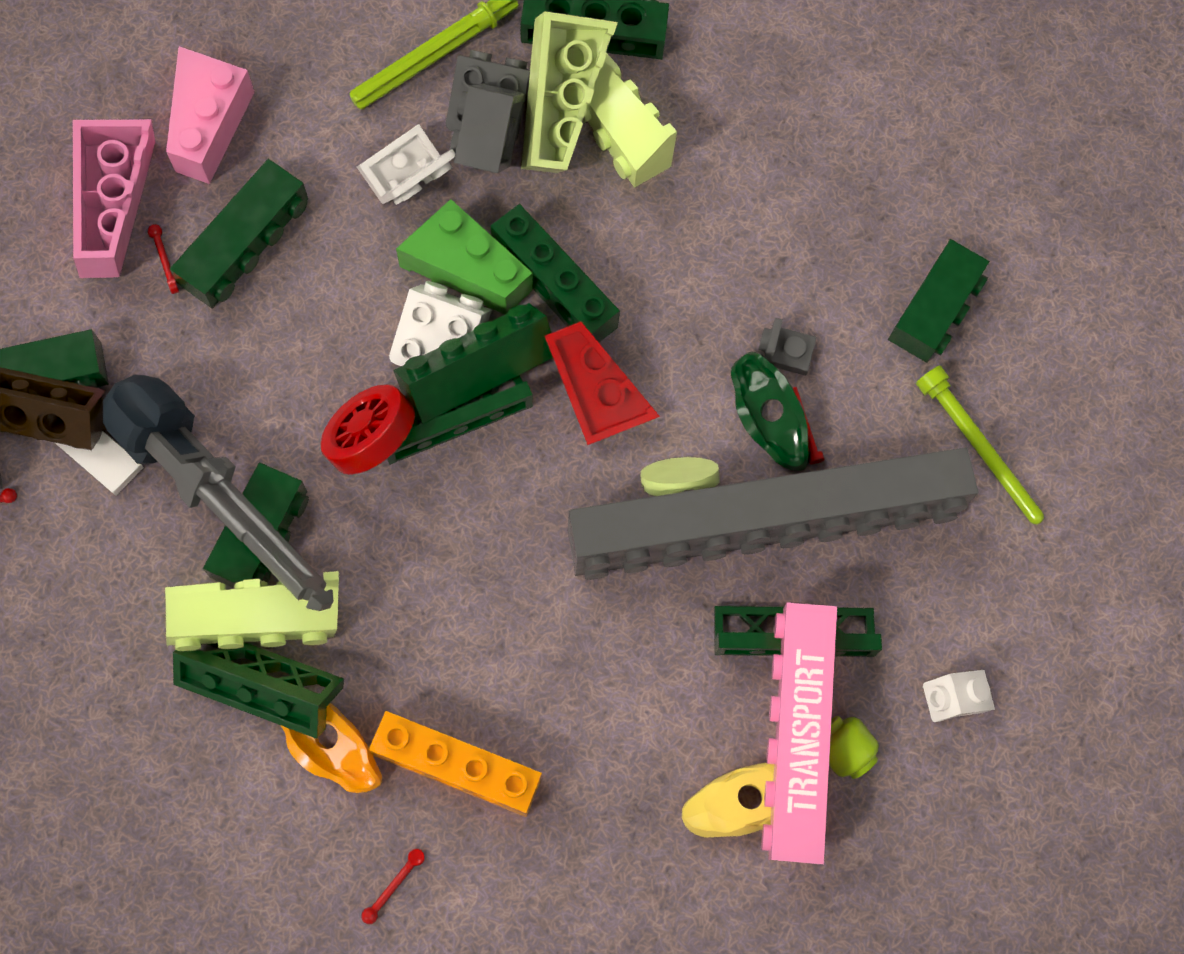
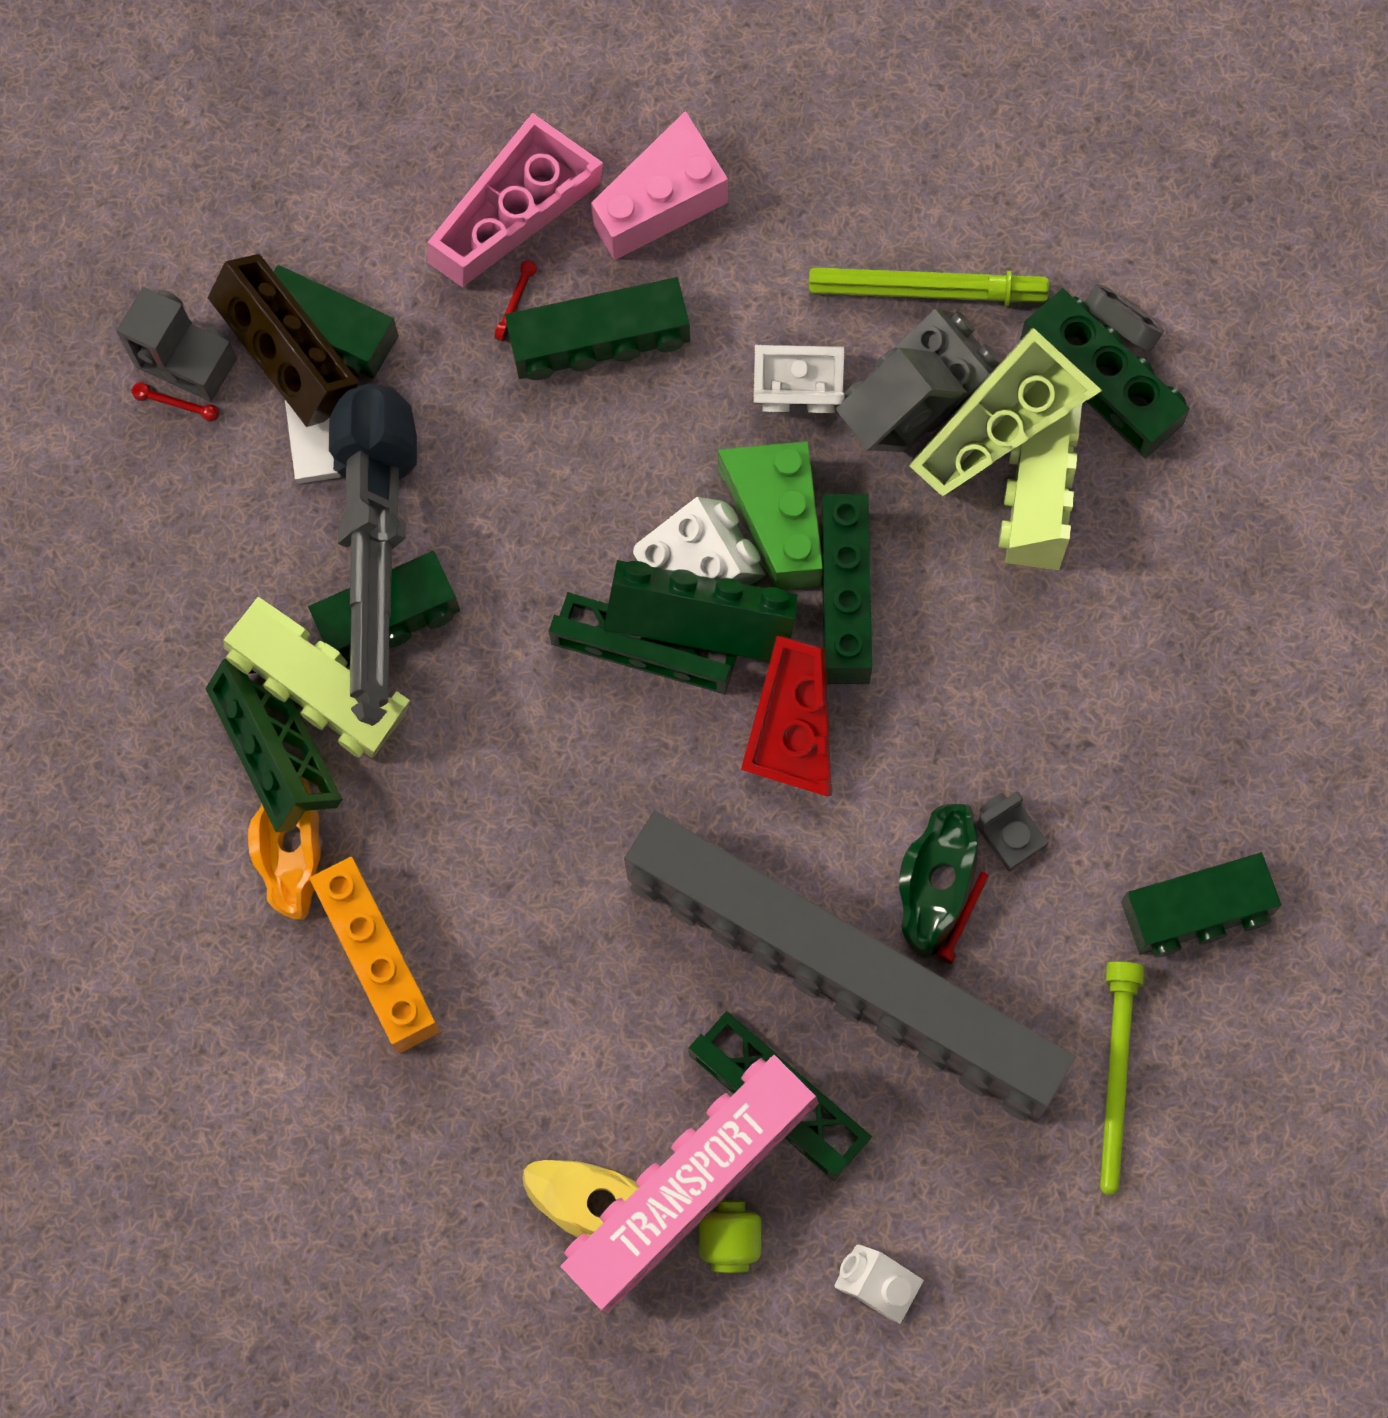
camera: 50 degrees right, 0 degrees up
red wheel [321,384,415,475] -> none
red hinge [361,849,425,924] -> none
yellowish green tile [641,457,720,496] -> none

